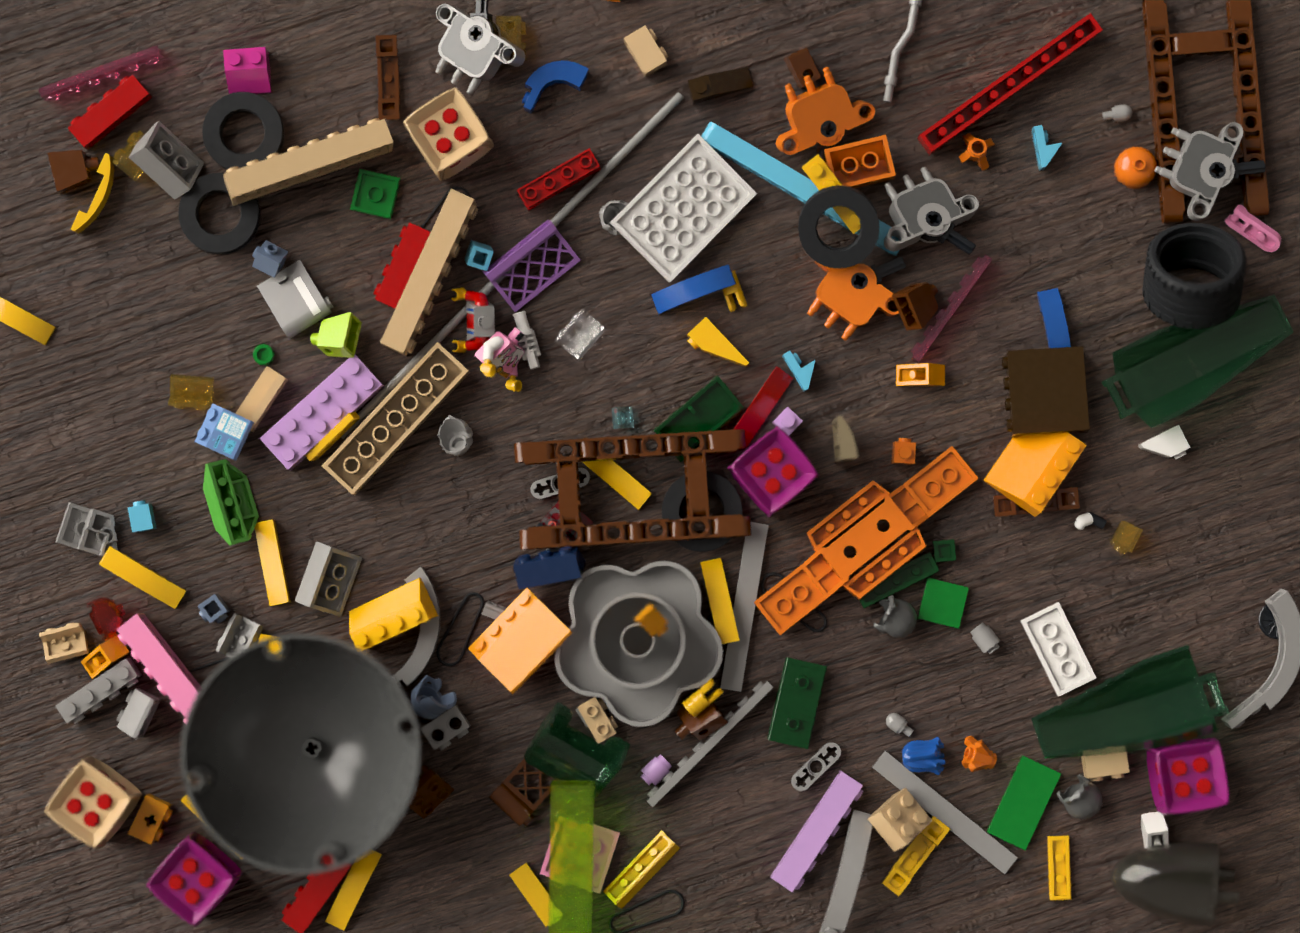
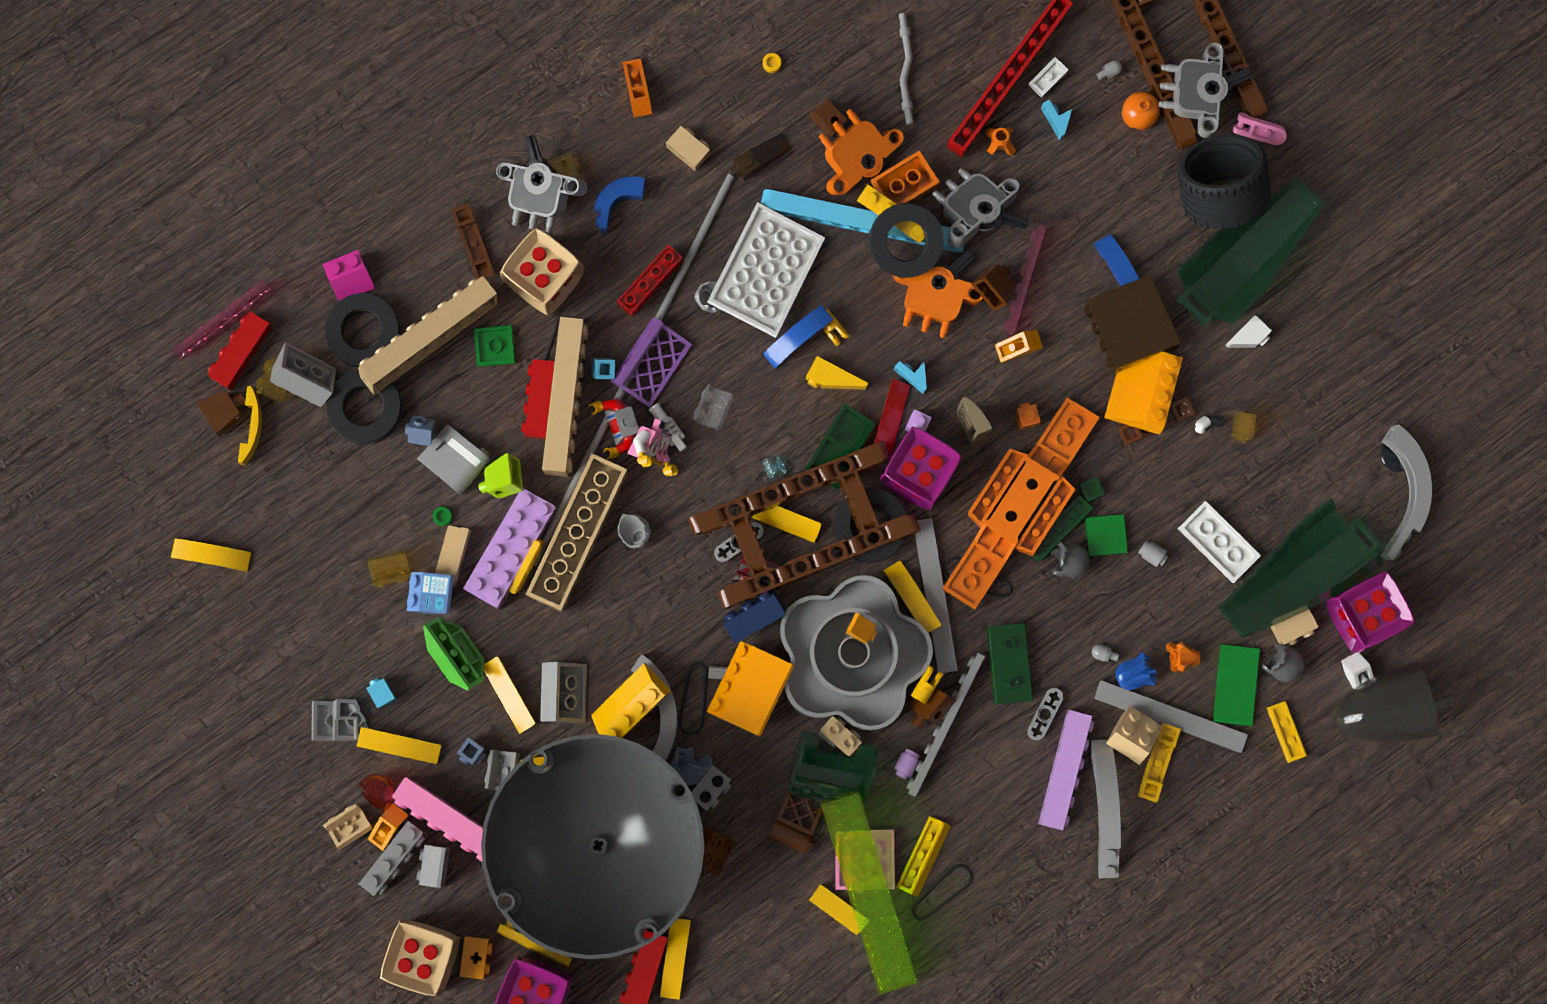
camera: 20 degrees left, 5 degrees down
none -> white plate [1028,57,1069,98]

